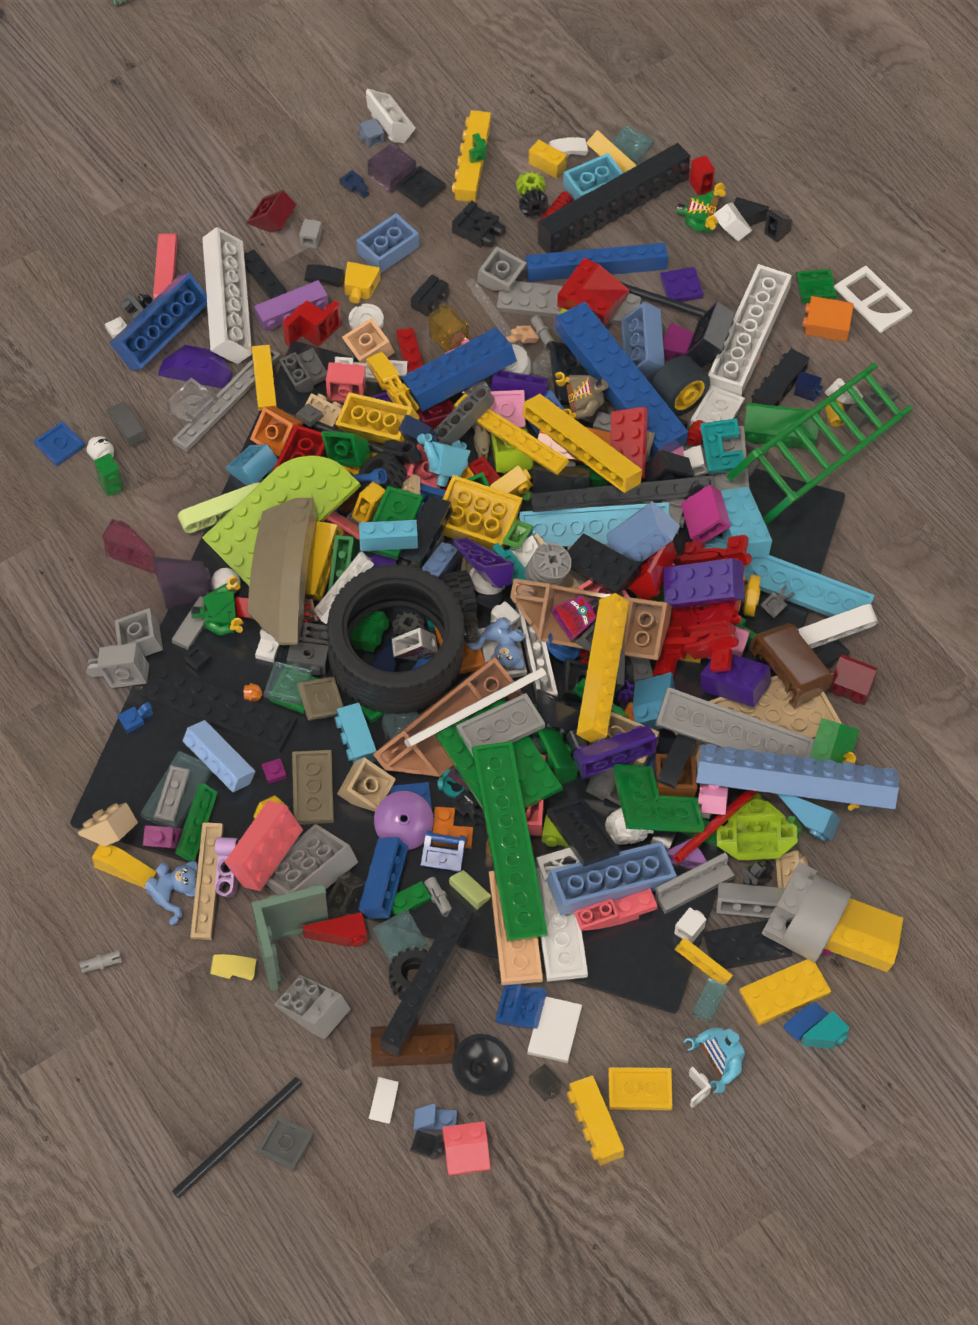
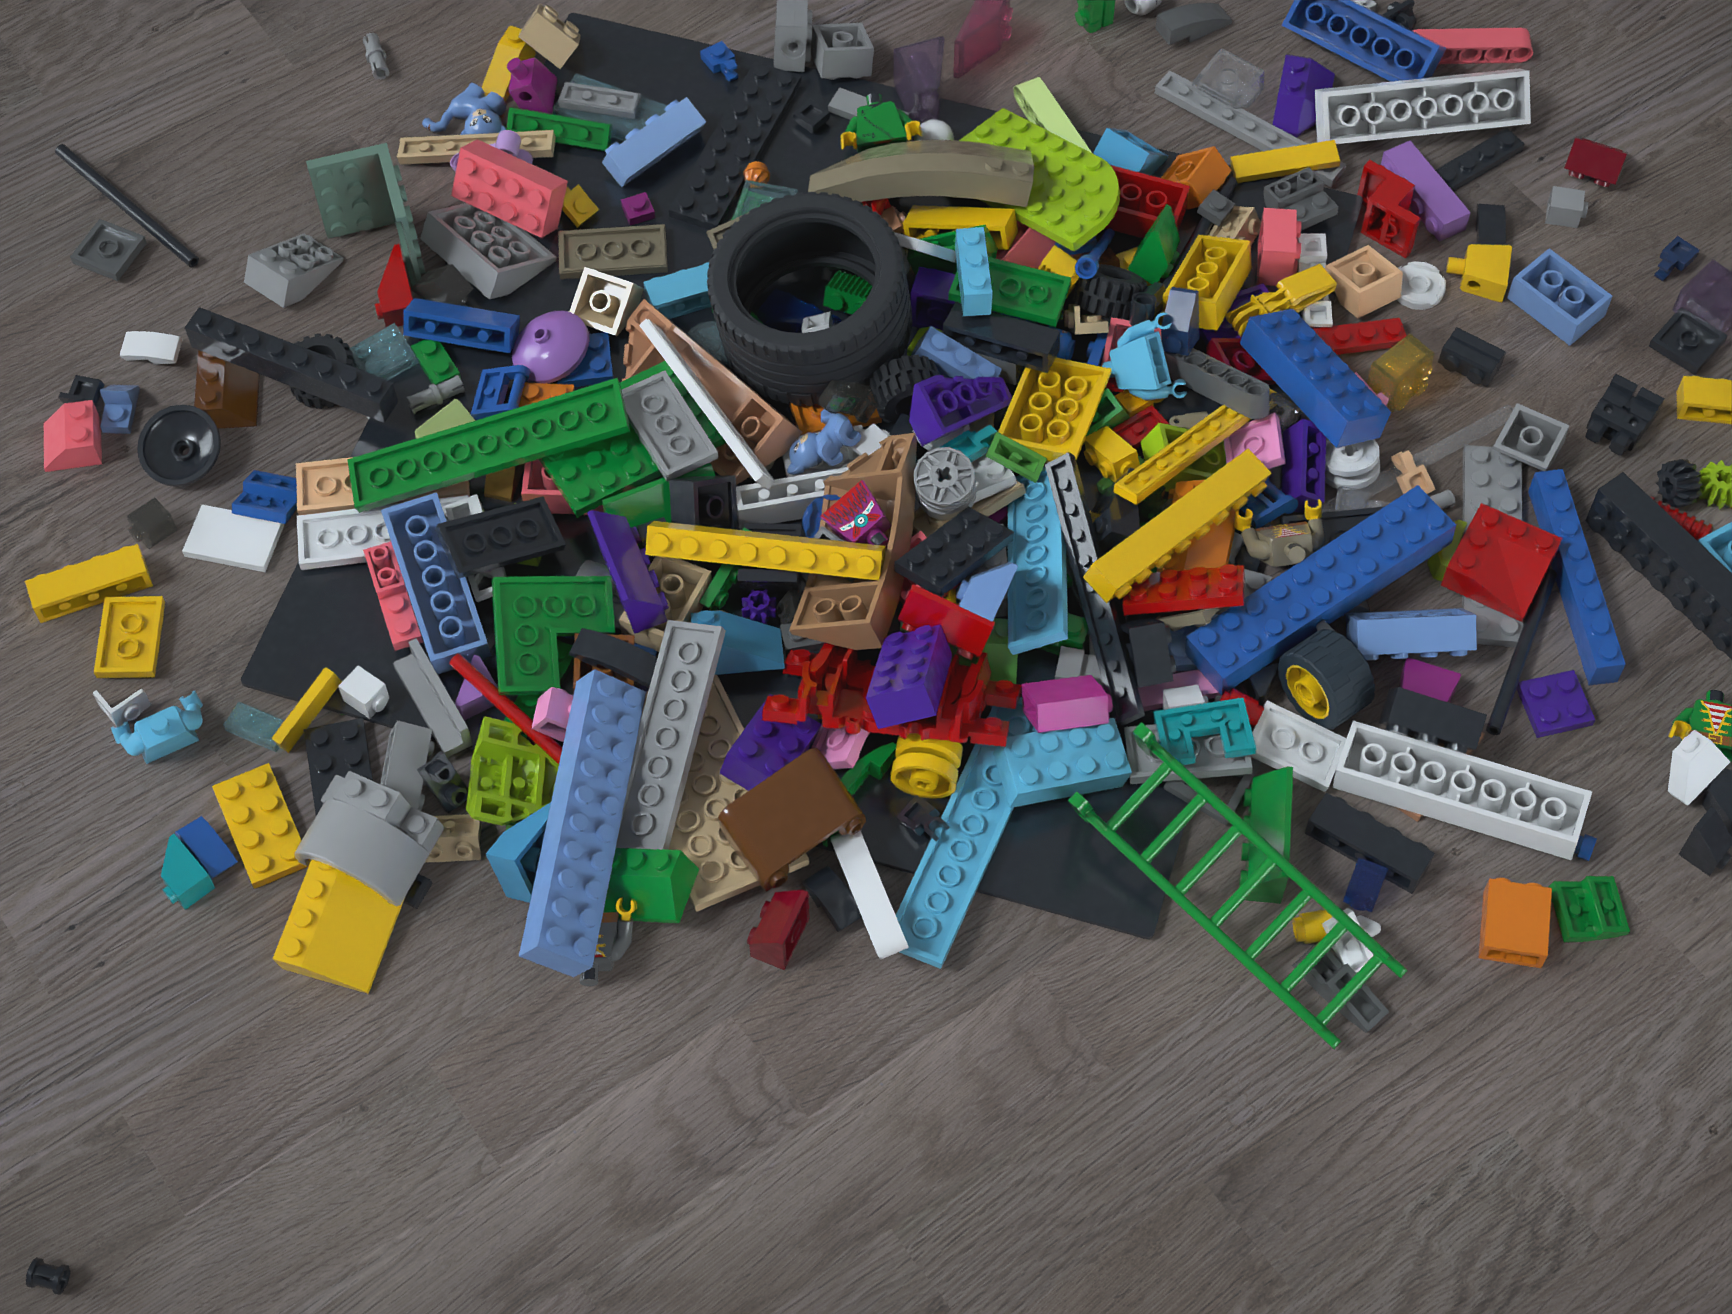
camera: 90 degrees right, 0 degrees up
white window [834,266,913,333] -> none

